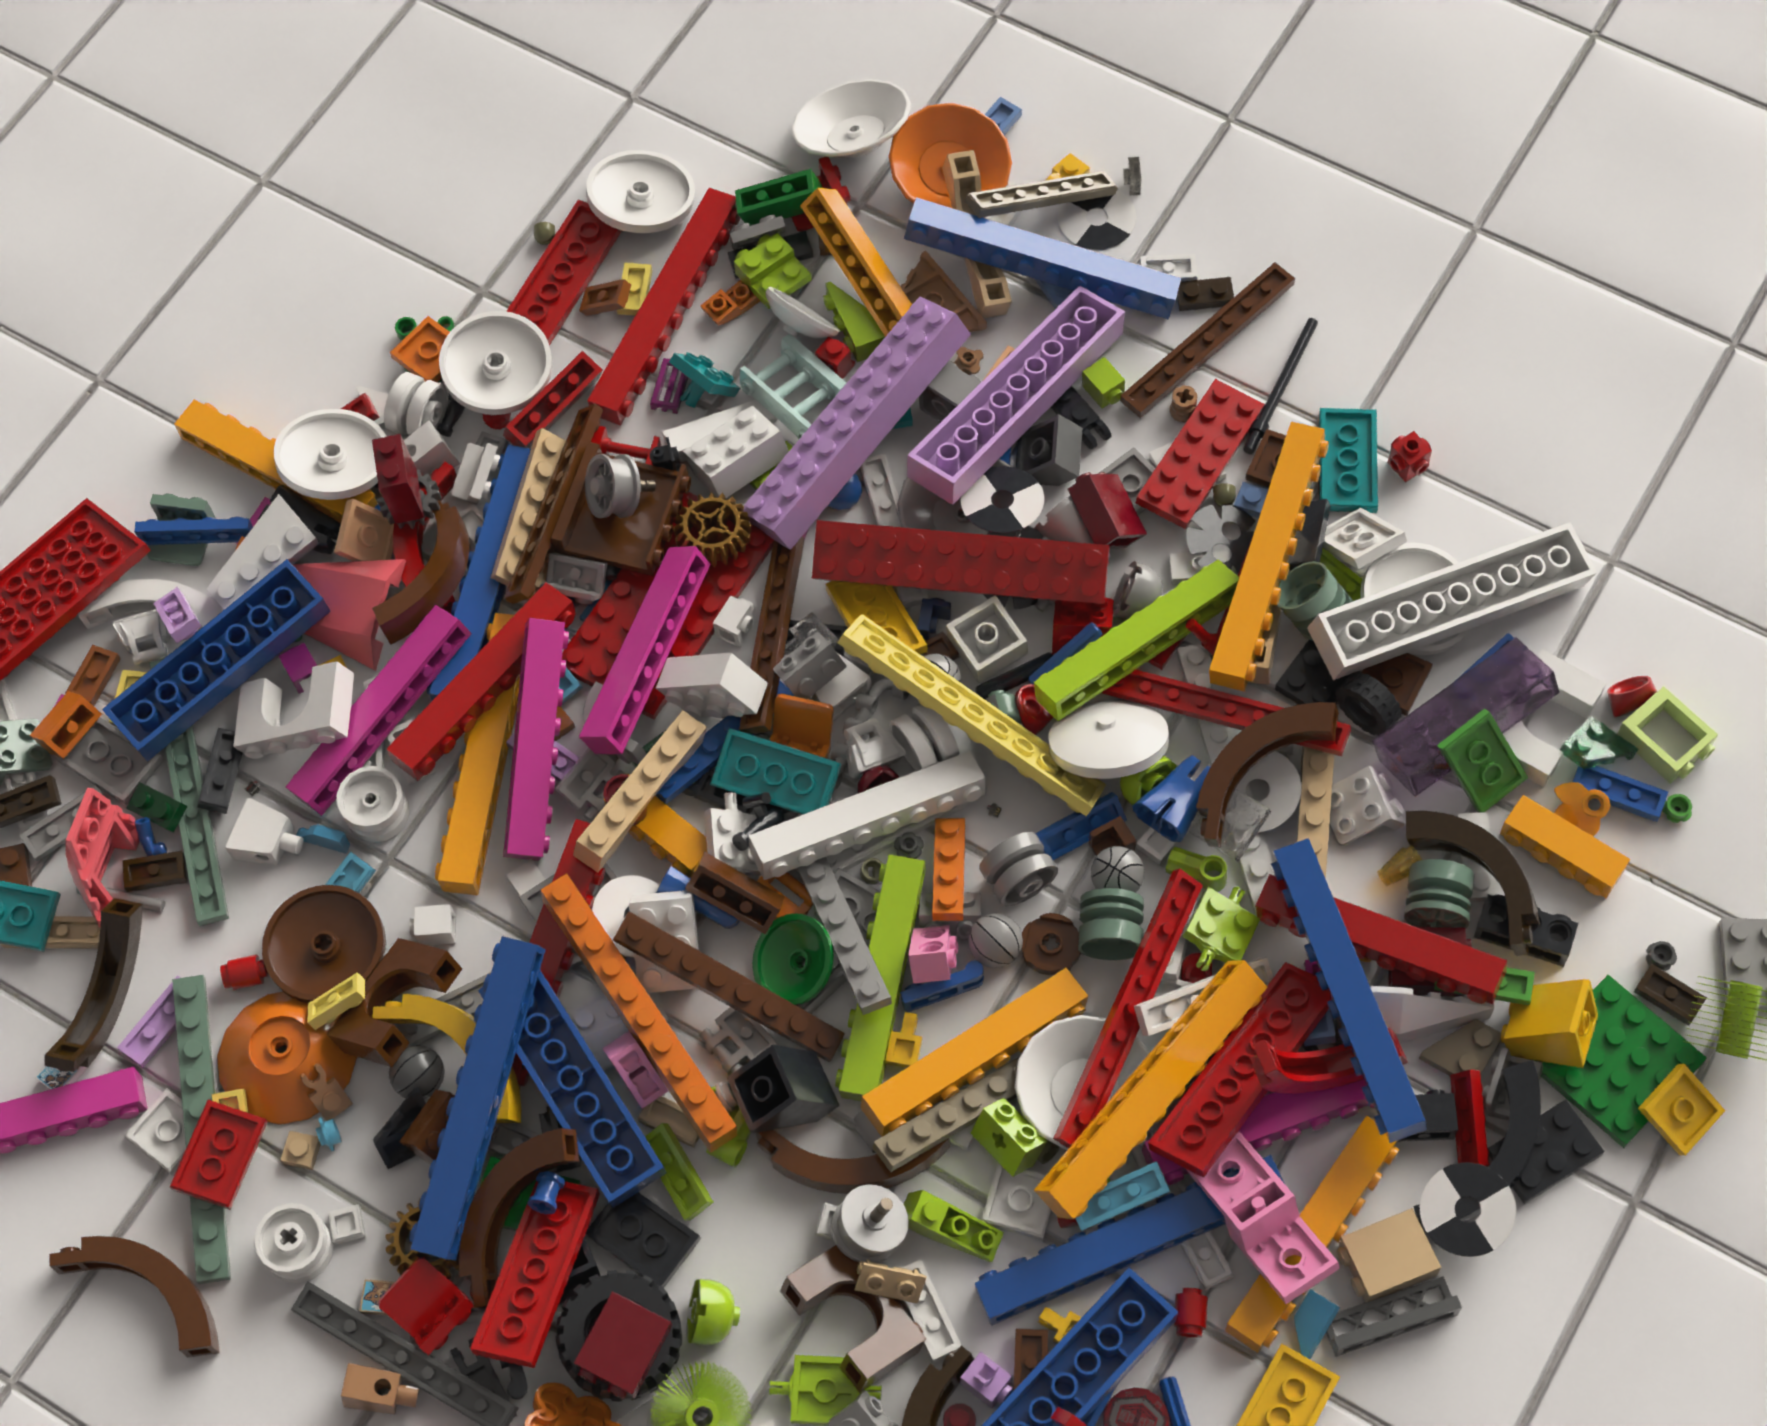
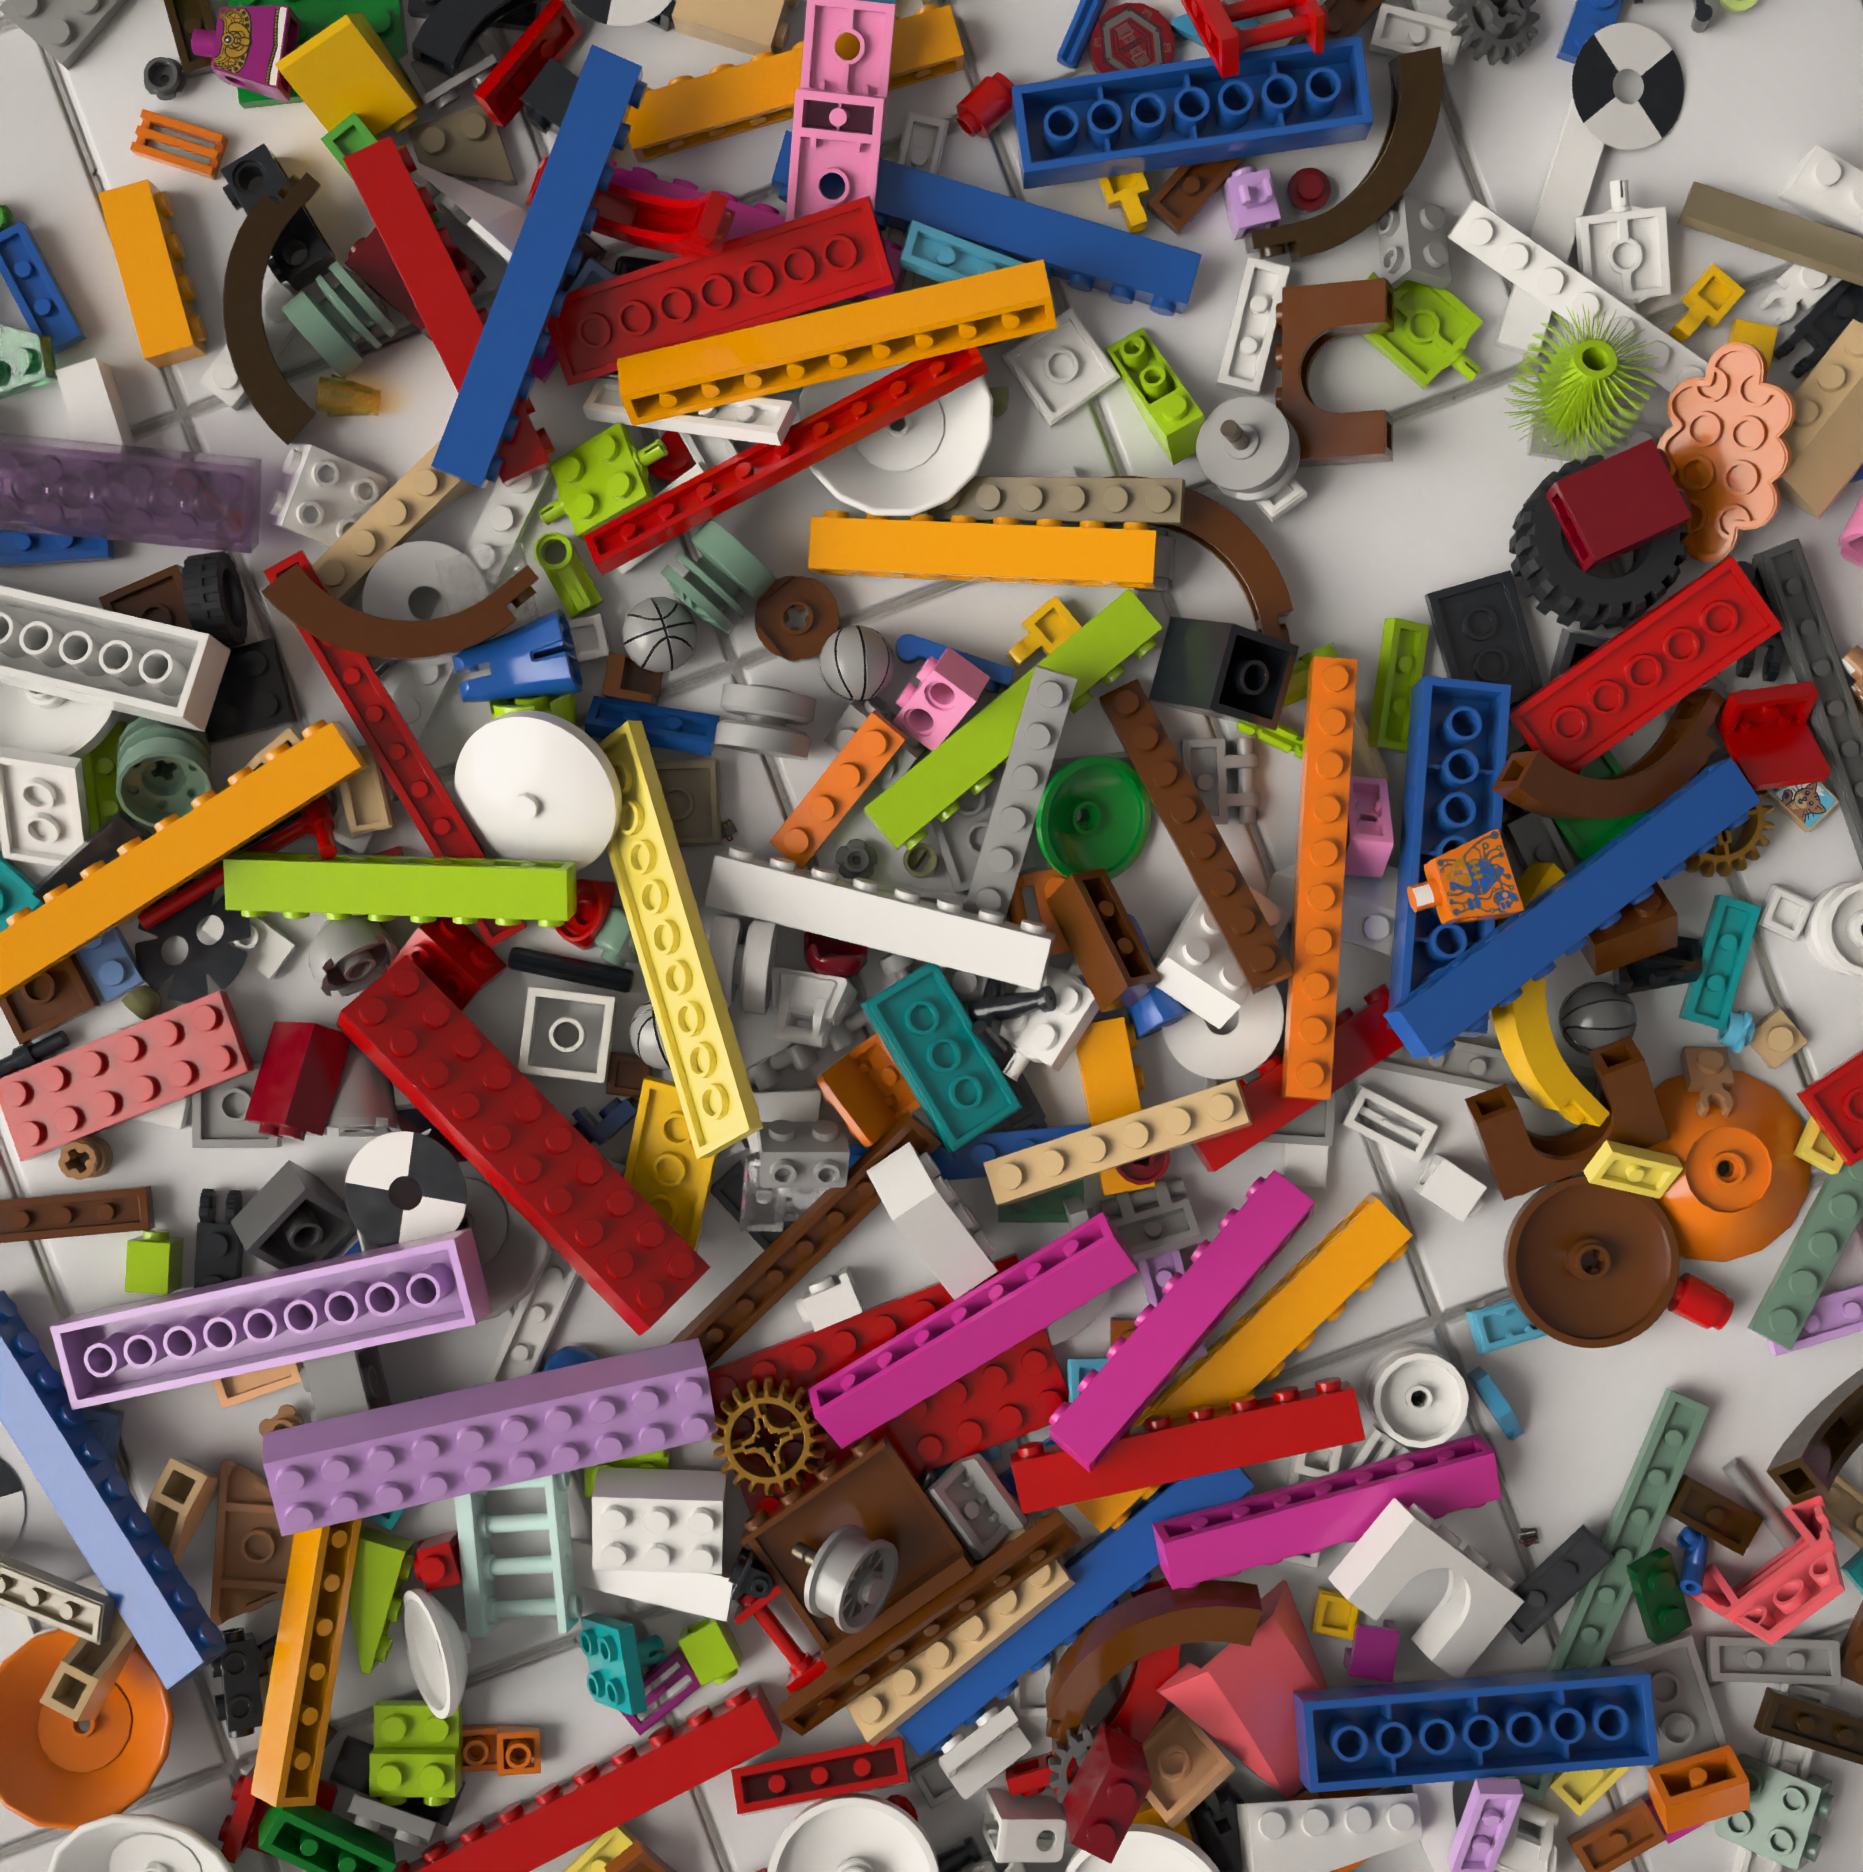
camera: 150 degrees left, 25 degrees up
white torso [225,797,304,865] -> none
blue bush [528,1171,565,1214] -> none
lime cylinder [687,1279,740,1346] -> none
light grey plate [714,1082,738,1113] -> none
tan hinge [855,1259,927,1303] -> none
lime brick [970,1098,1047,1177] -> none
blue axle [1028,622,1102,685] -> none
bright green tile [1437,708,1528,813] -> none
light orange plate [1554,782,1610,837] -> none
none -> orange tile [130,109,228,180]
none -> magenta torso [191,5,301,103]
none -> black brick [211,1628,277,1738]
none -> tan tile [340,745,396,837]
none -> dark tan plate [654,759,722,847]
none -> lime brick [678,1617,744,1687]
none -> white tile [1340,1086,1438,1163]
none -> torso [1407,829,1524,924]
none -> teal plate [1679,895,1762,1030]

